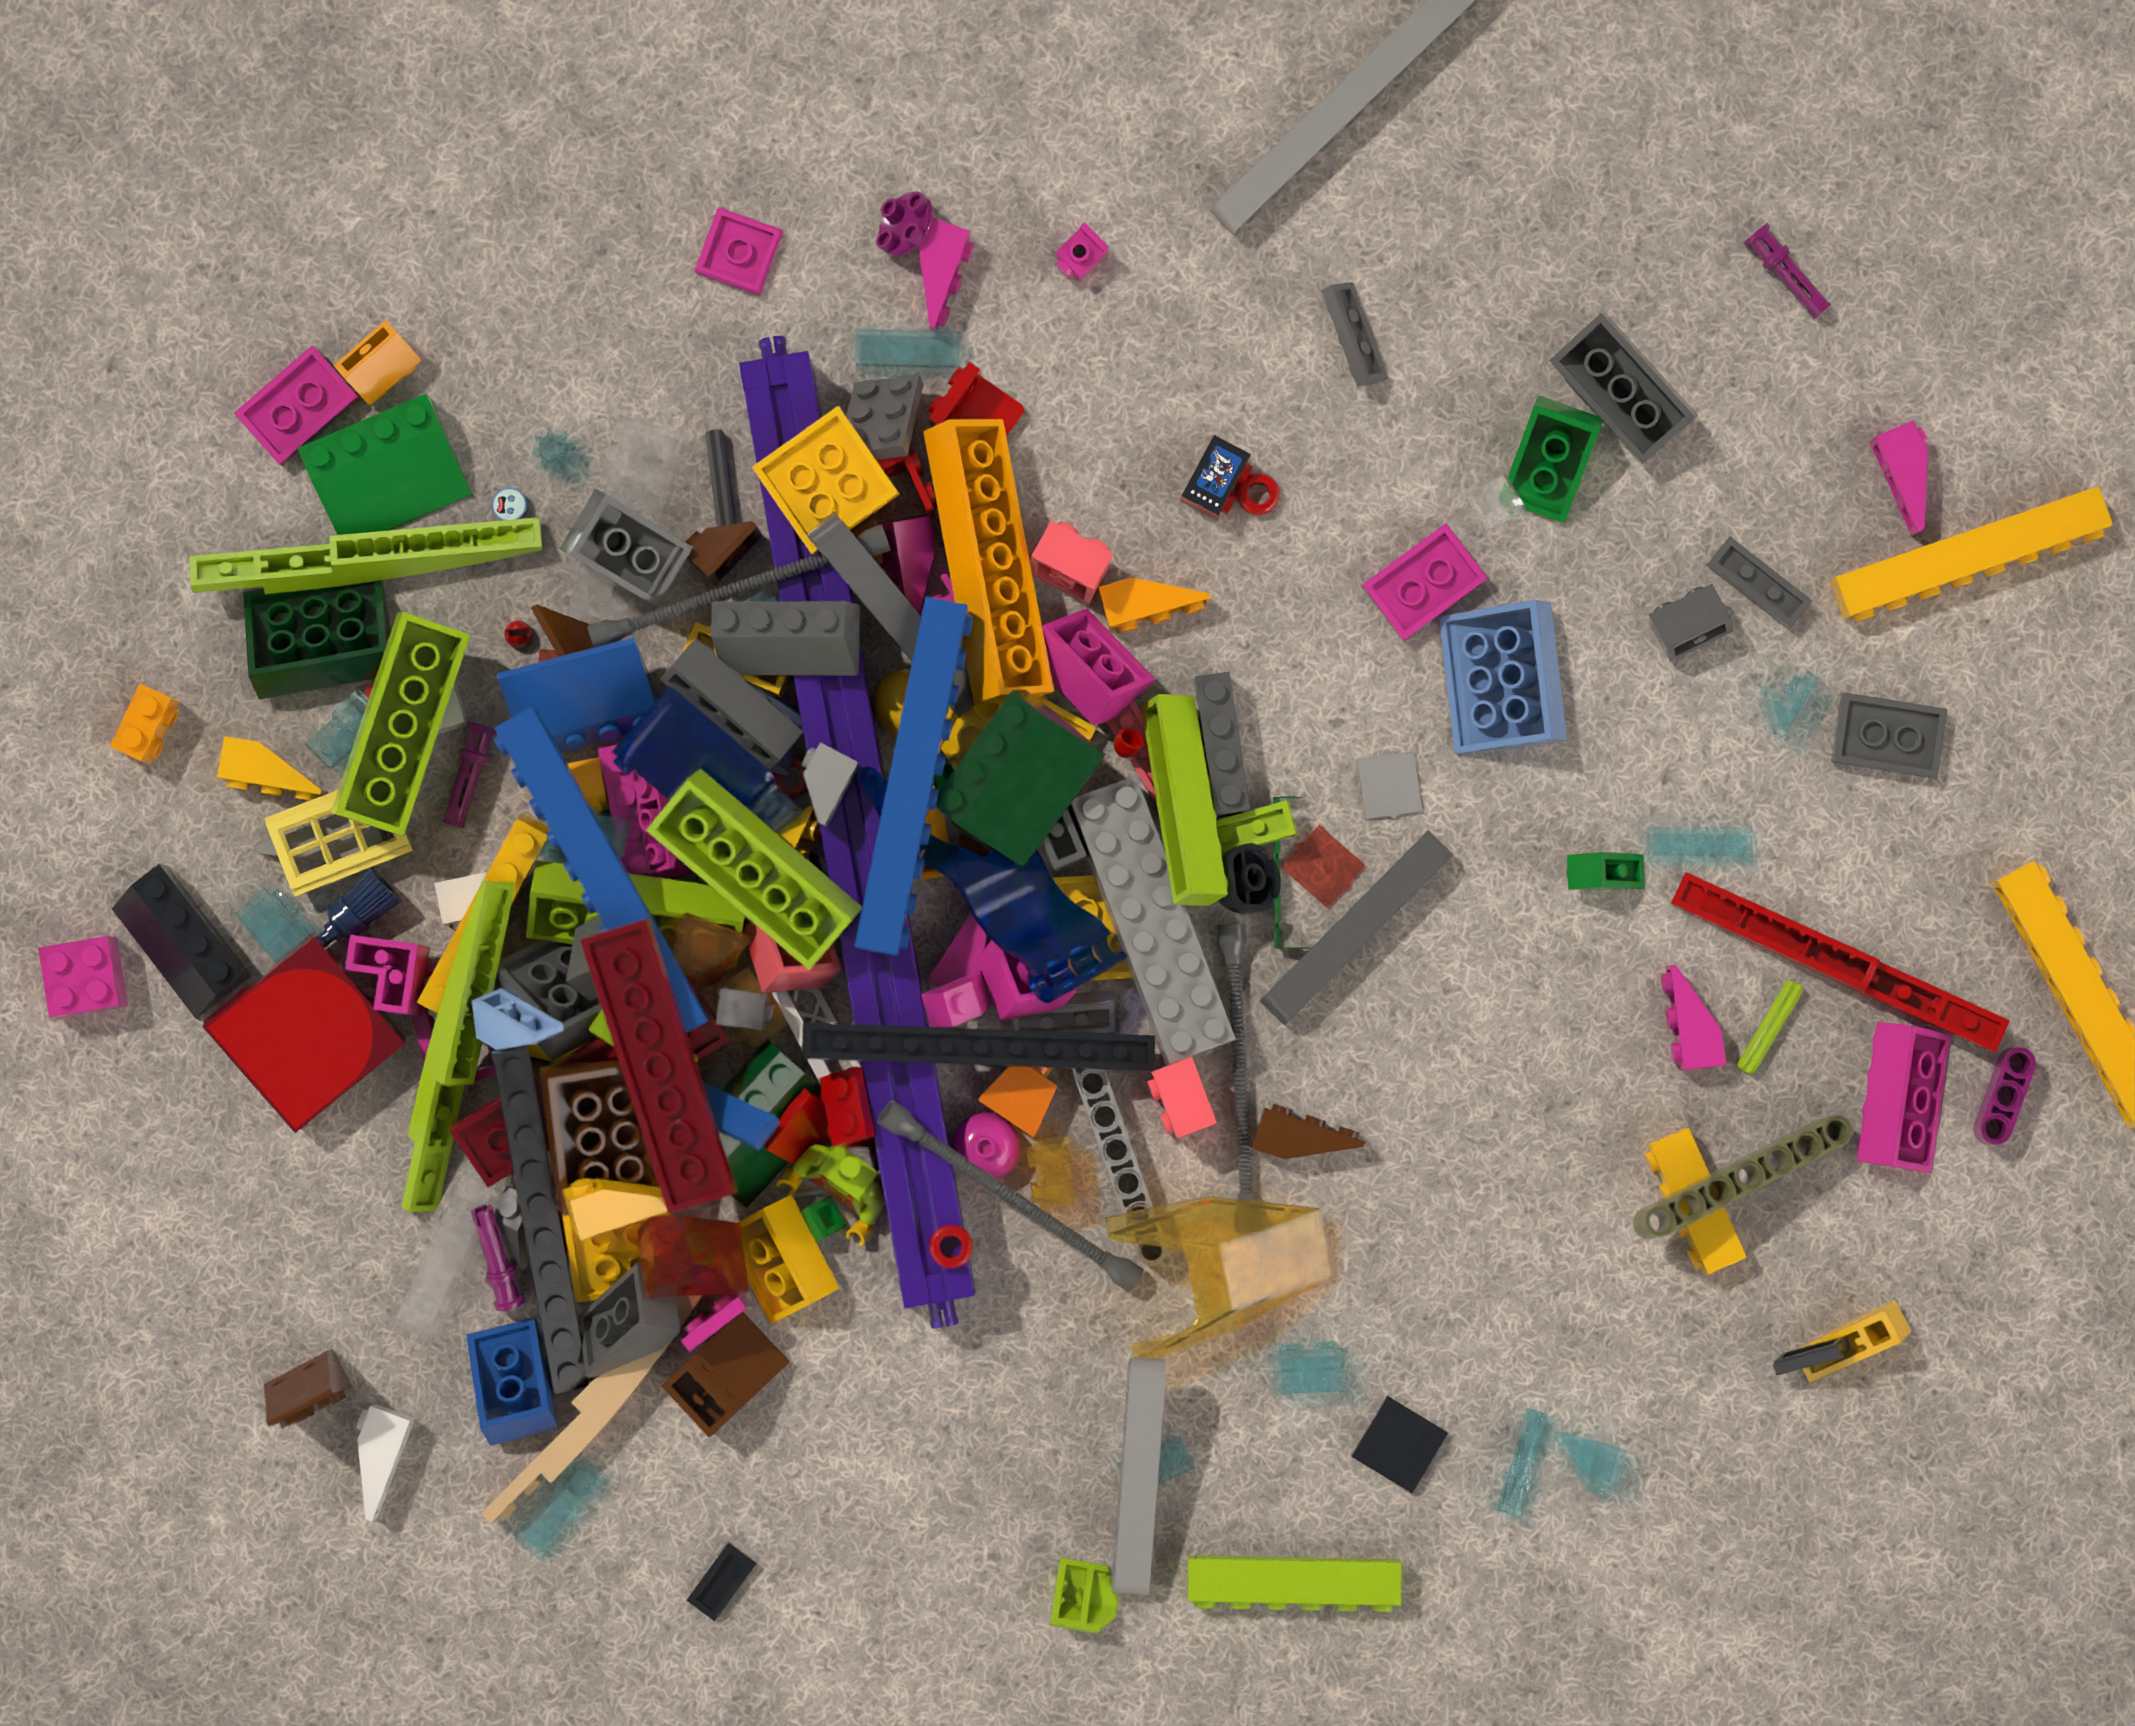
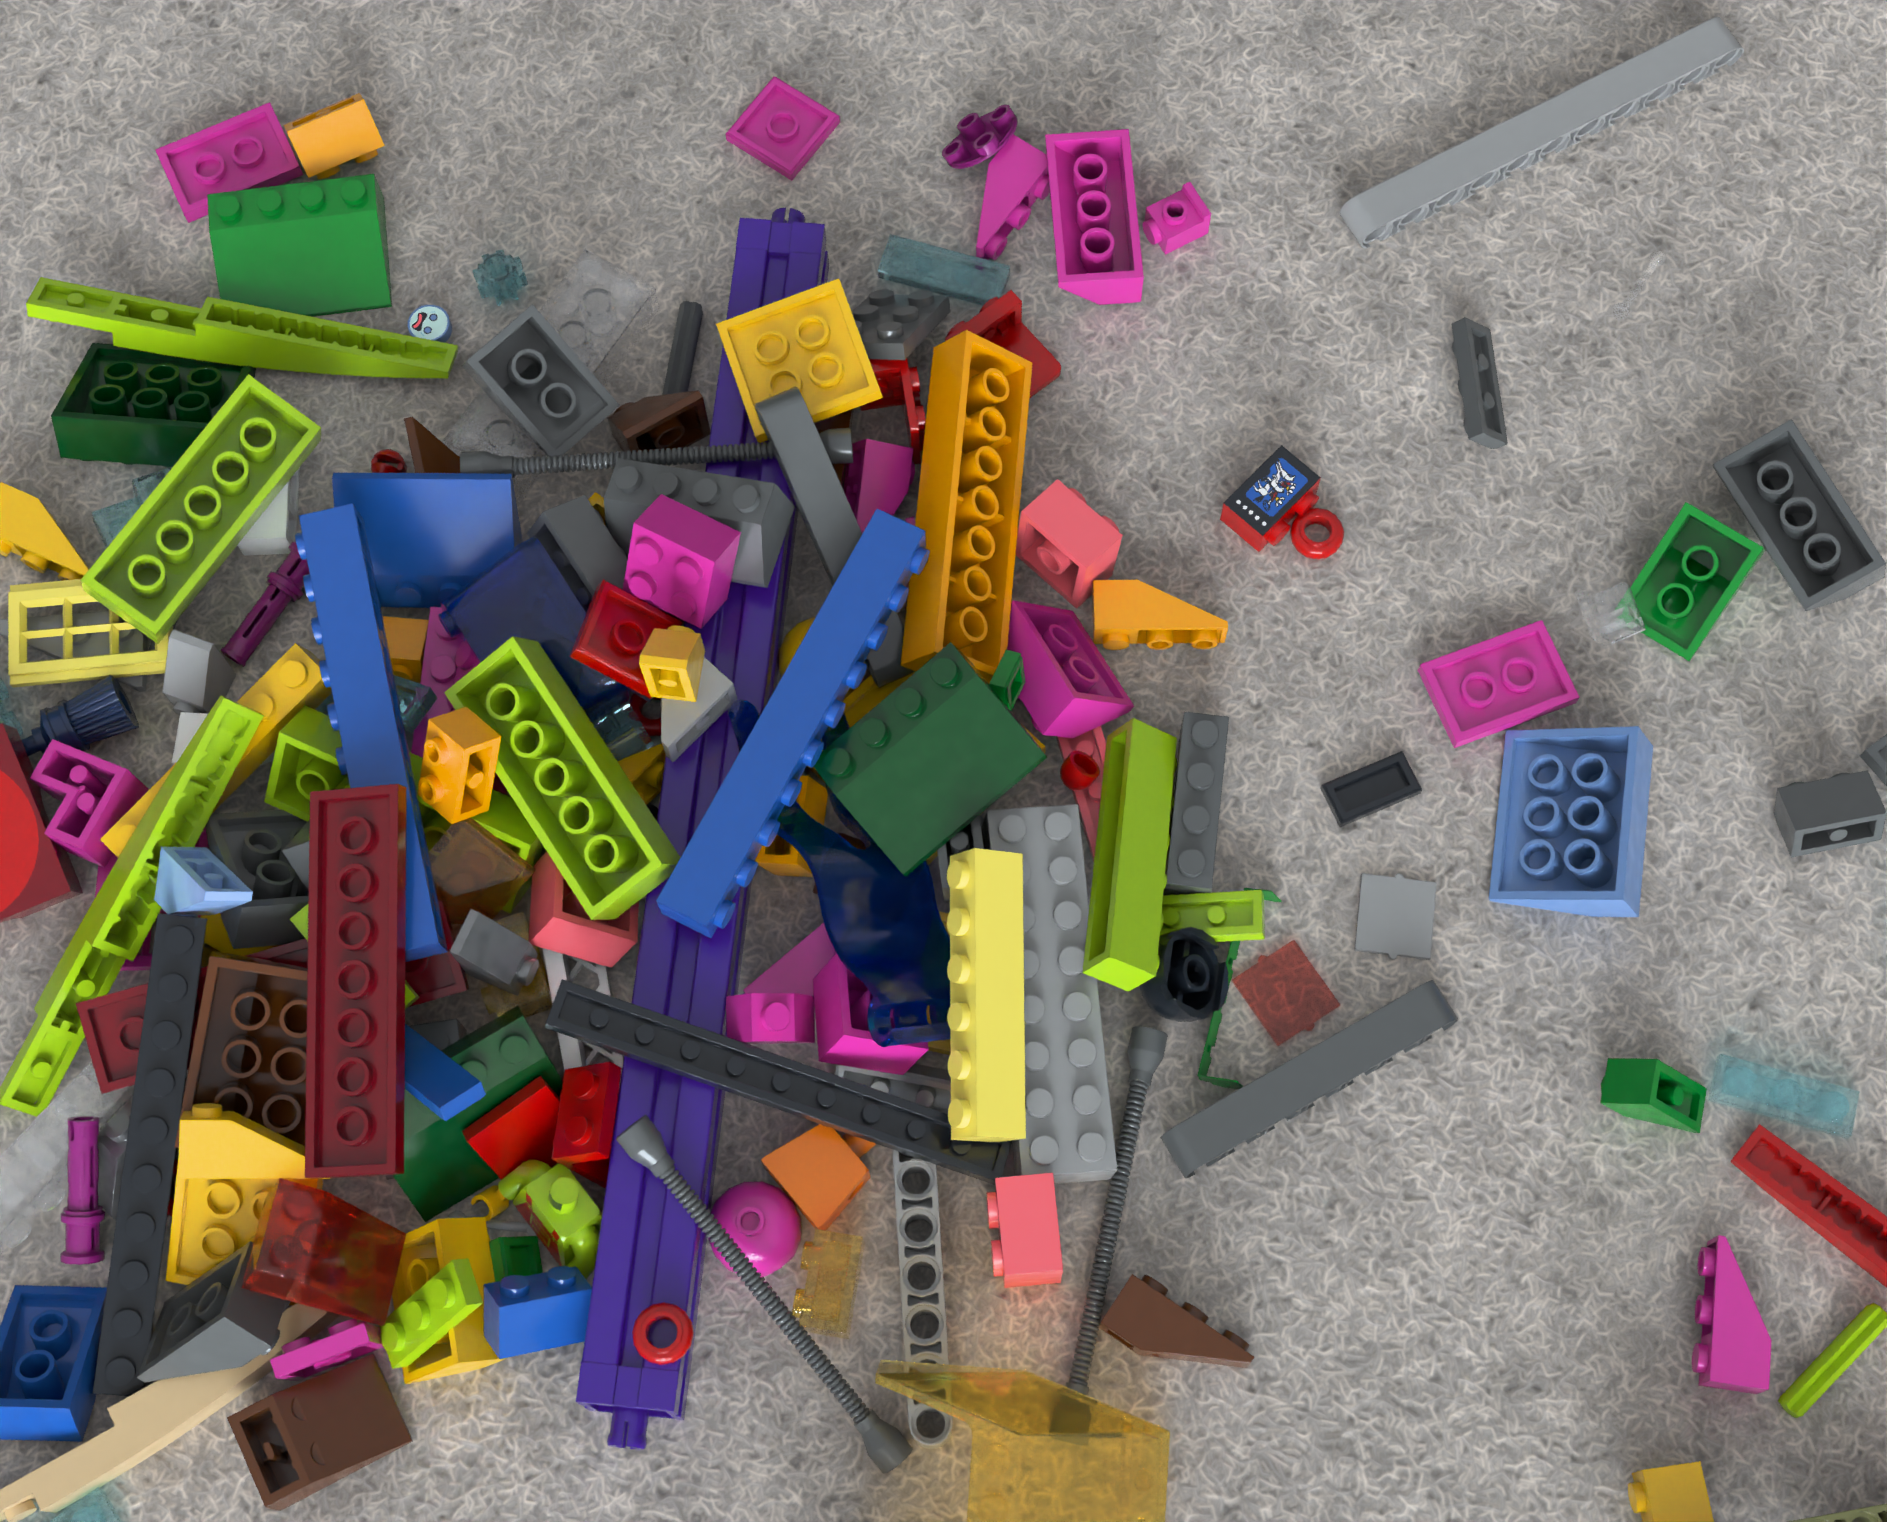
camera: 15 degrees right, 15 degrees down
none -> light grey slope [163,629,237,715]
none -> lime plate [378,1258,483,1369]
none -> light orange brick [417,706,501,824]
none -> blue brick [484,1266,592,1359]
none -> red tile [570,579,683,699]
none -> dark pink brick [623,494,741,629]
none -> yellow slope [639,625,705,702]
none -> light yellow brick [947,848,1026,1142]
none -> green tile [989,650,1025,711]
none -> dark pink slope [1045,129,1144,305]
none -> black tile [1320,751,1422,827]

